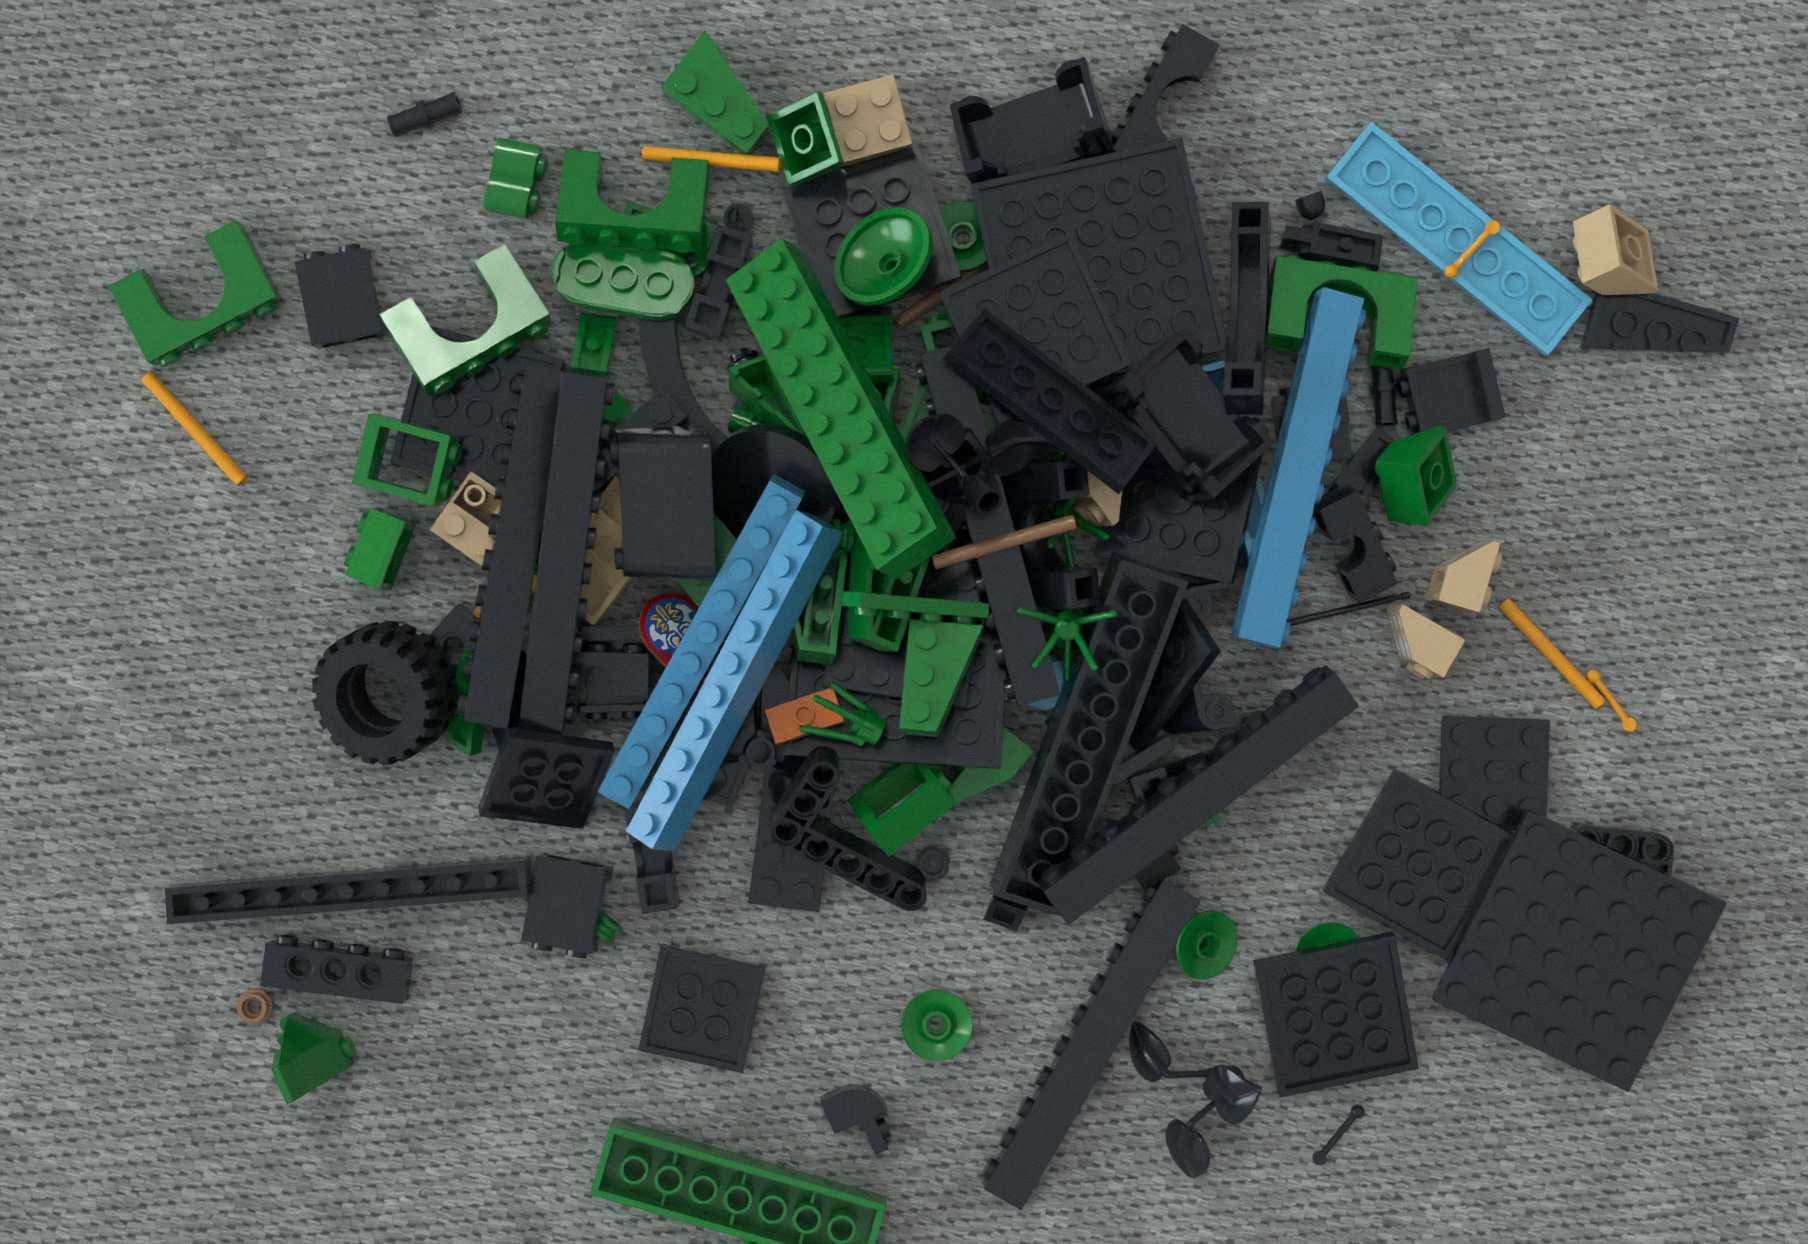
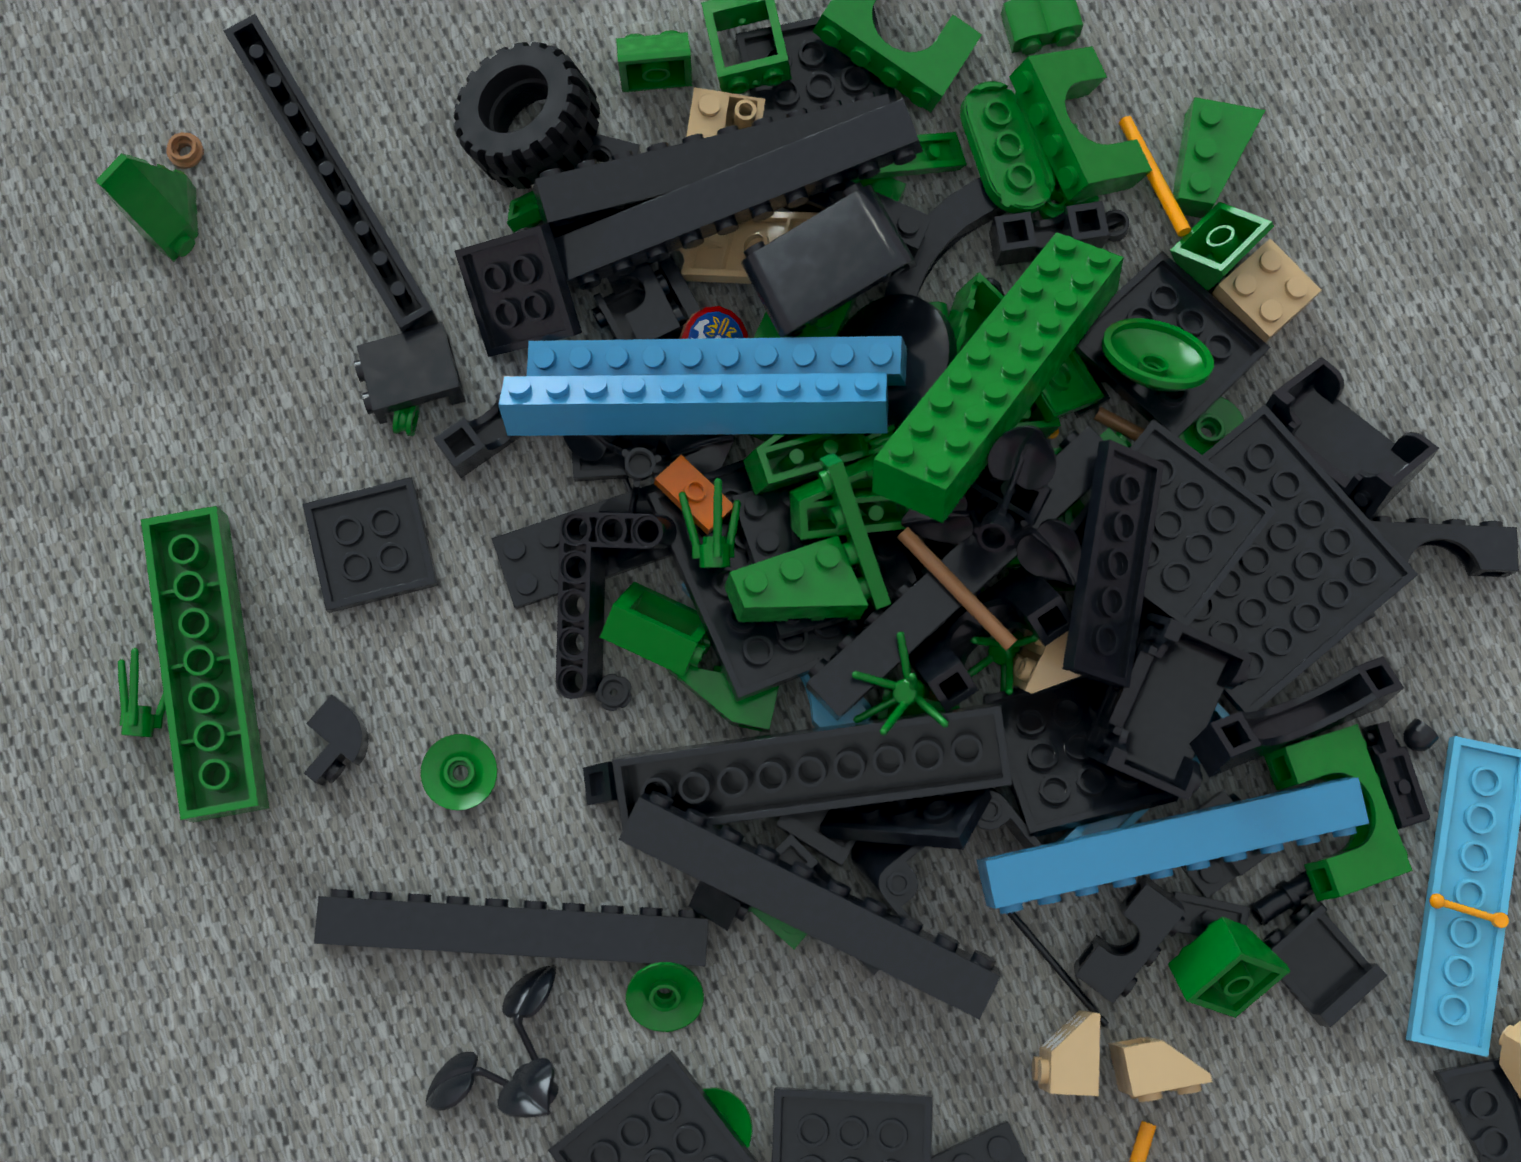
camera: 55 degrees right, 10 degrees down
black brick [260,935,413,1004] -> none

